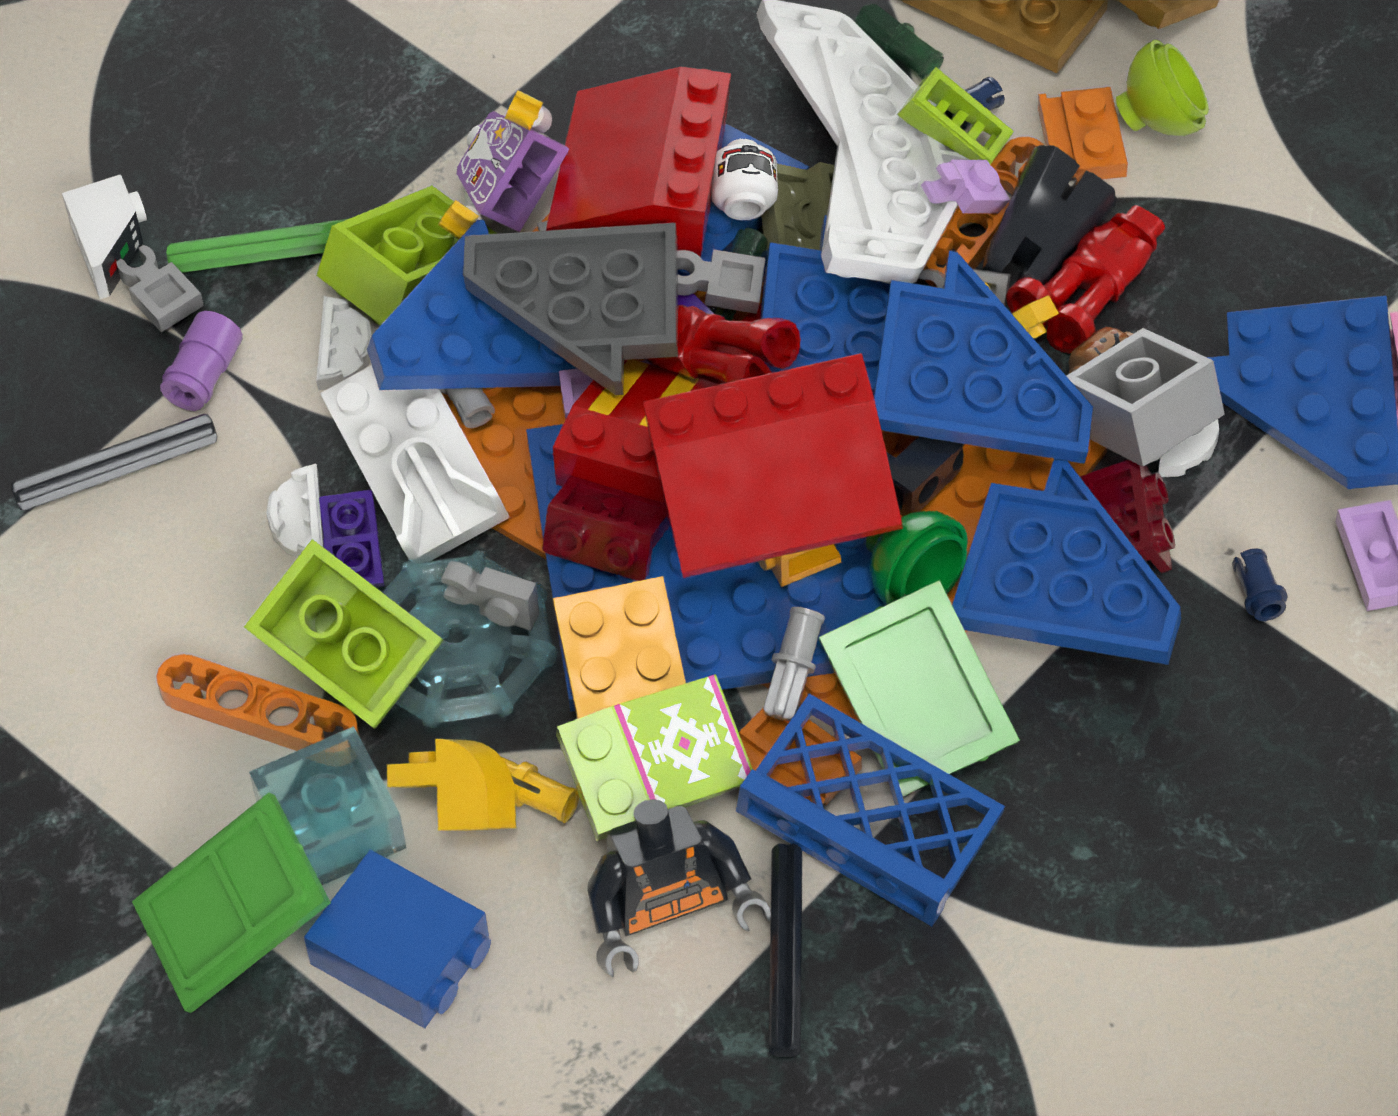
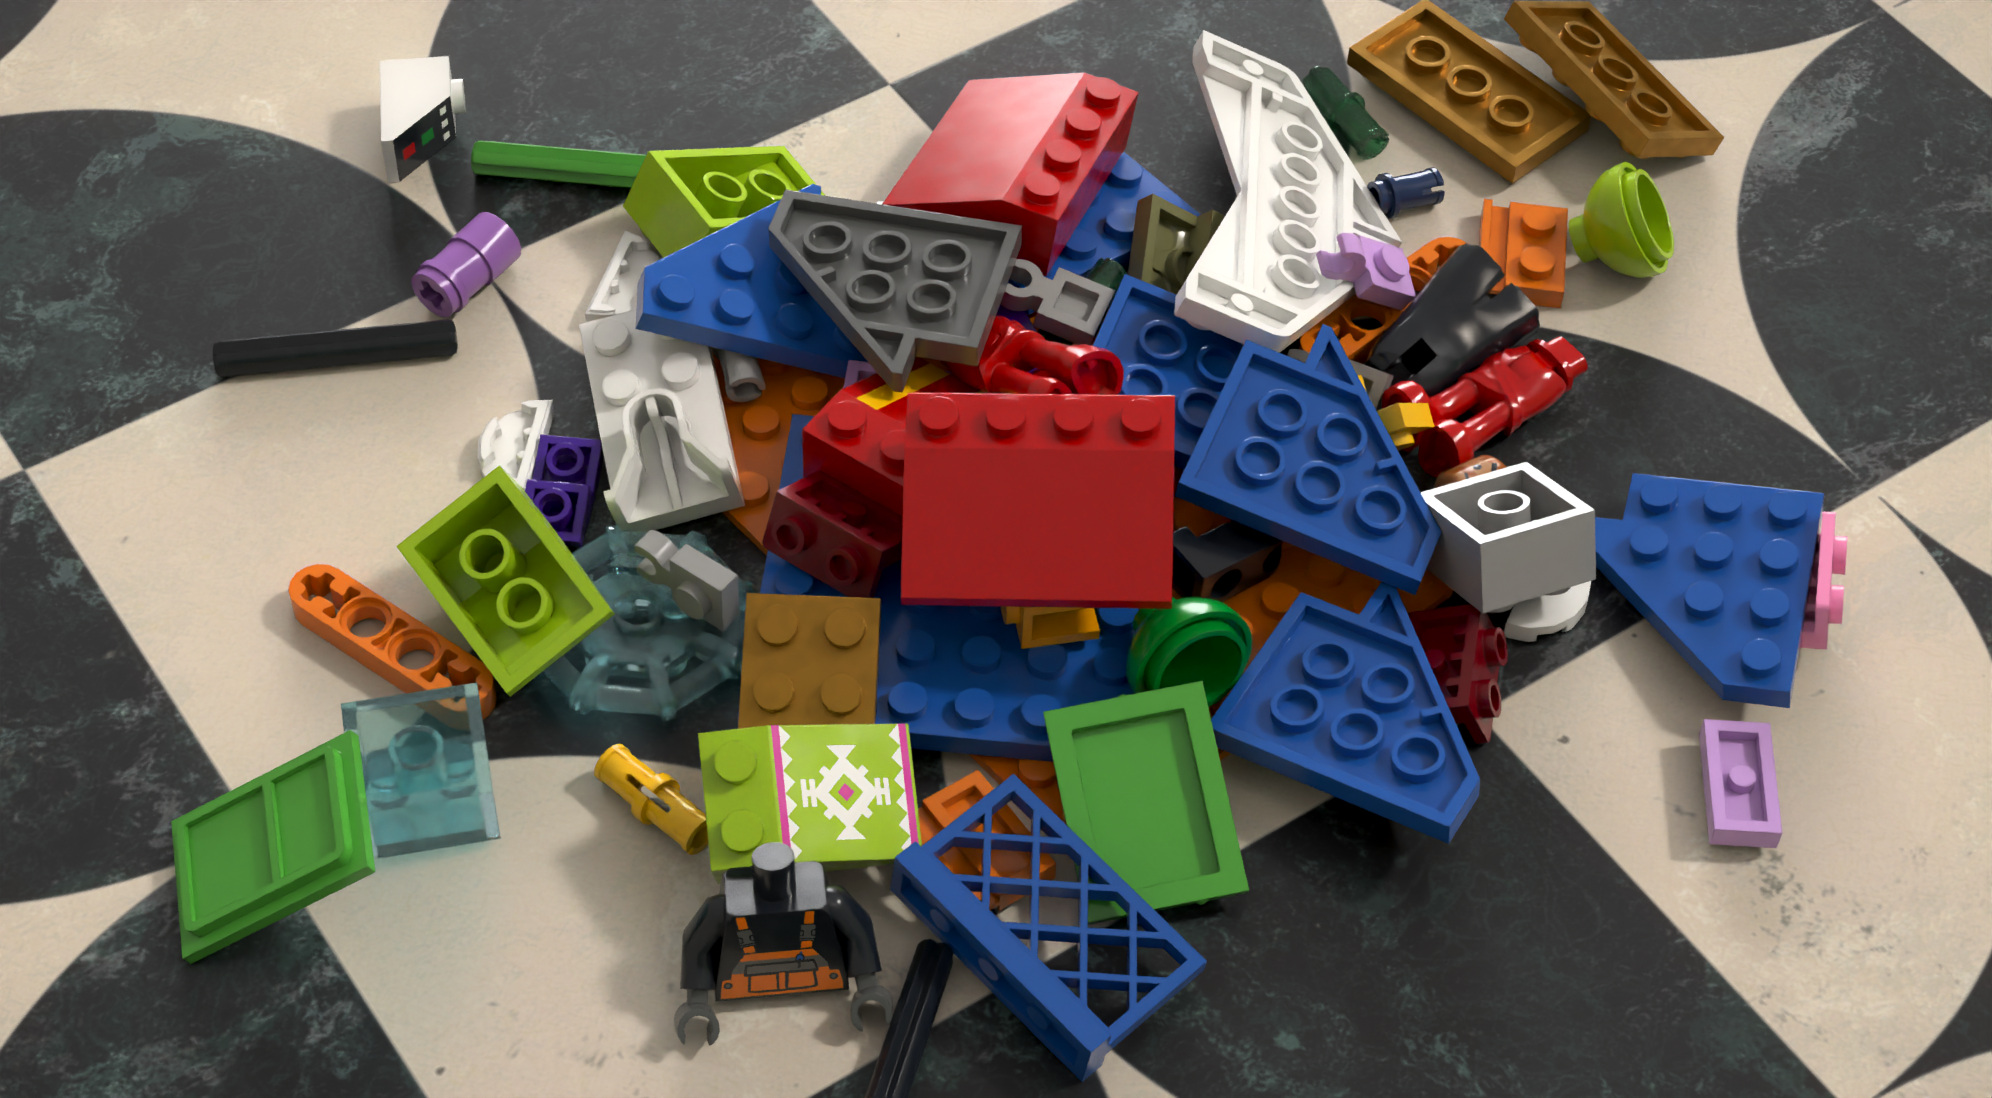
camera: 10 degrees right, 5 degrees down
light grey plate [116,245,204,332] -> none
blue brick [304,849,491,1029] -> none
yellow brick [387,739,516,831] -> none
medium lavender torso [438,90,569,239] -> none
white head [711,139,778,220] -> none
light grey axle [763,607,825,721] -> none
lime slope [897,67,1014,164] -> none
dark blue pin [1232,548,1288,621] -> none

